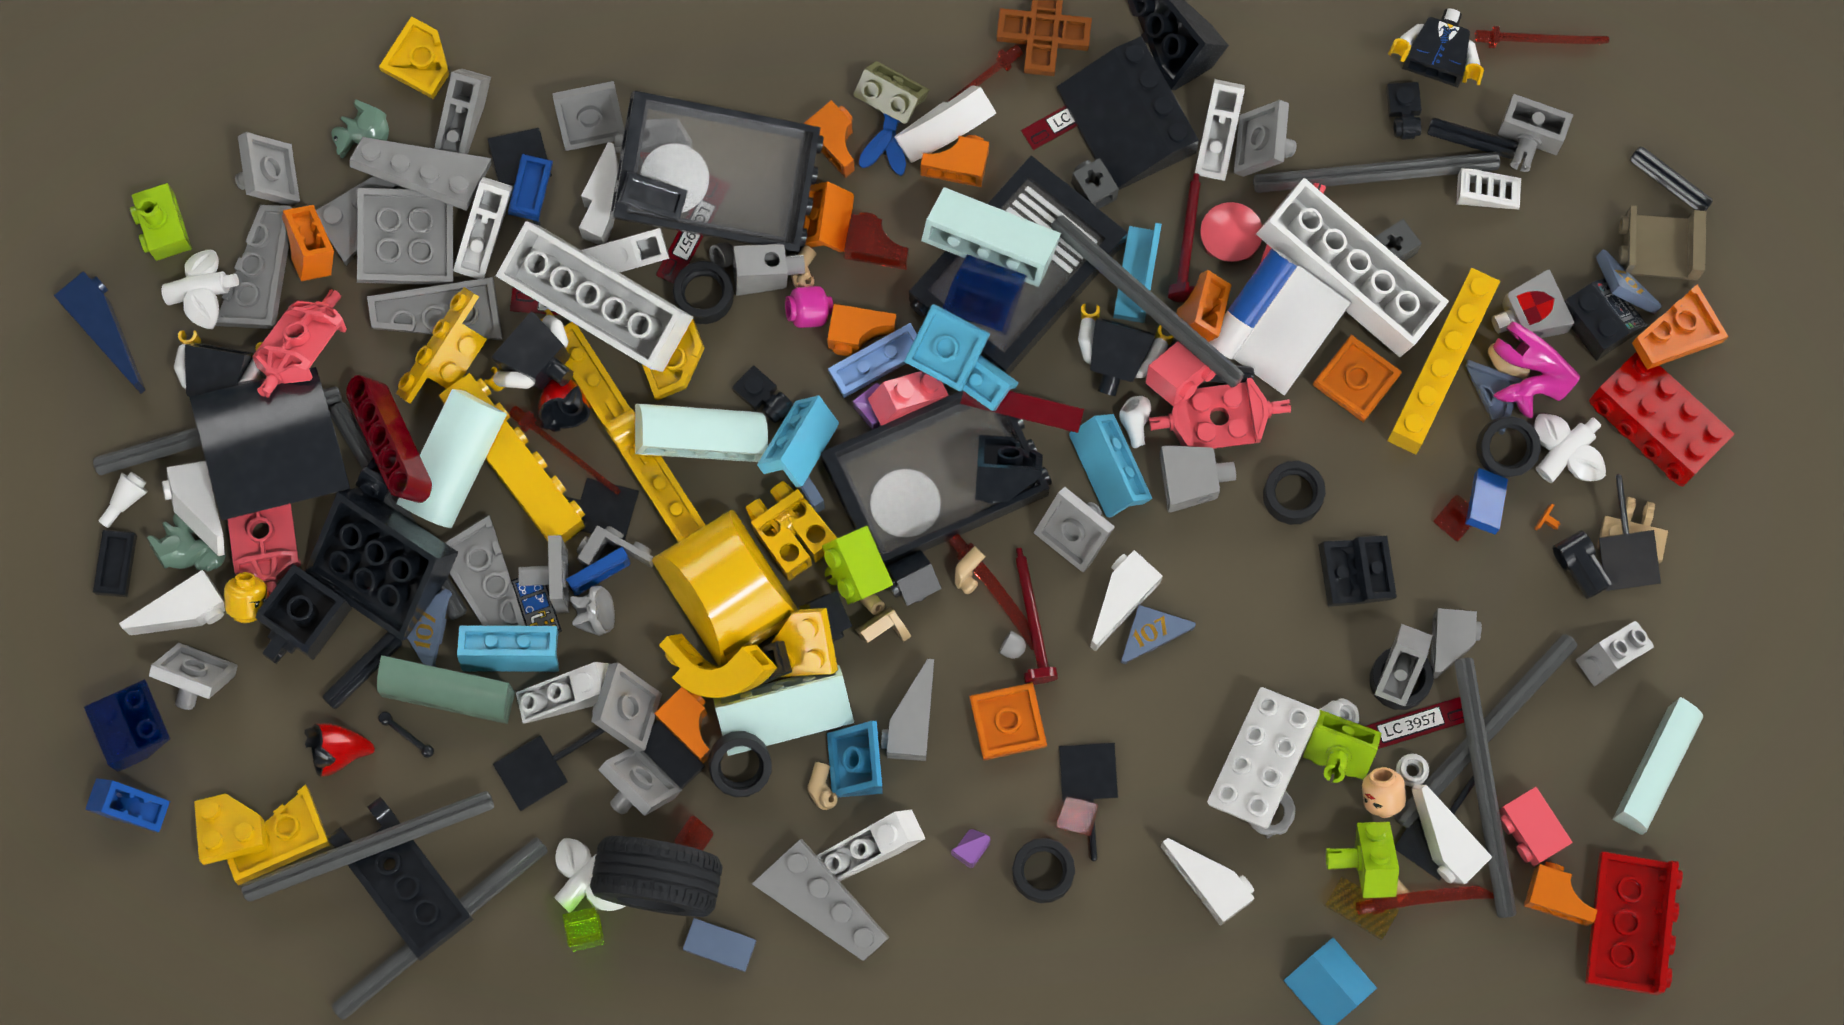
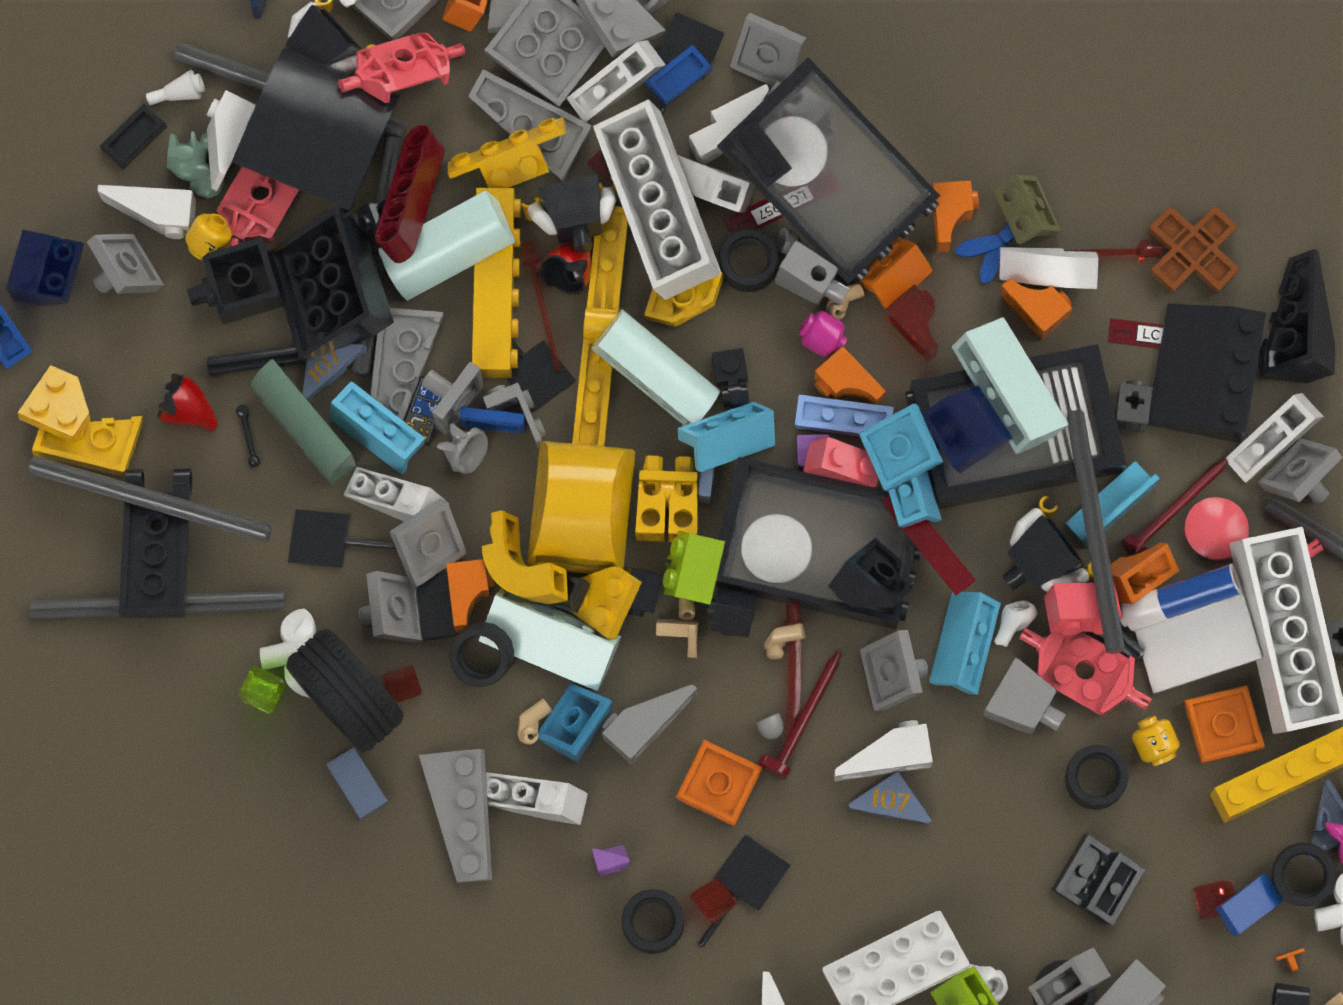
camera: 40 degrees right, 0 degrees up
none -> yellow head [1132,715,1180,766]

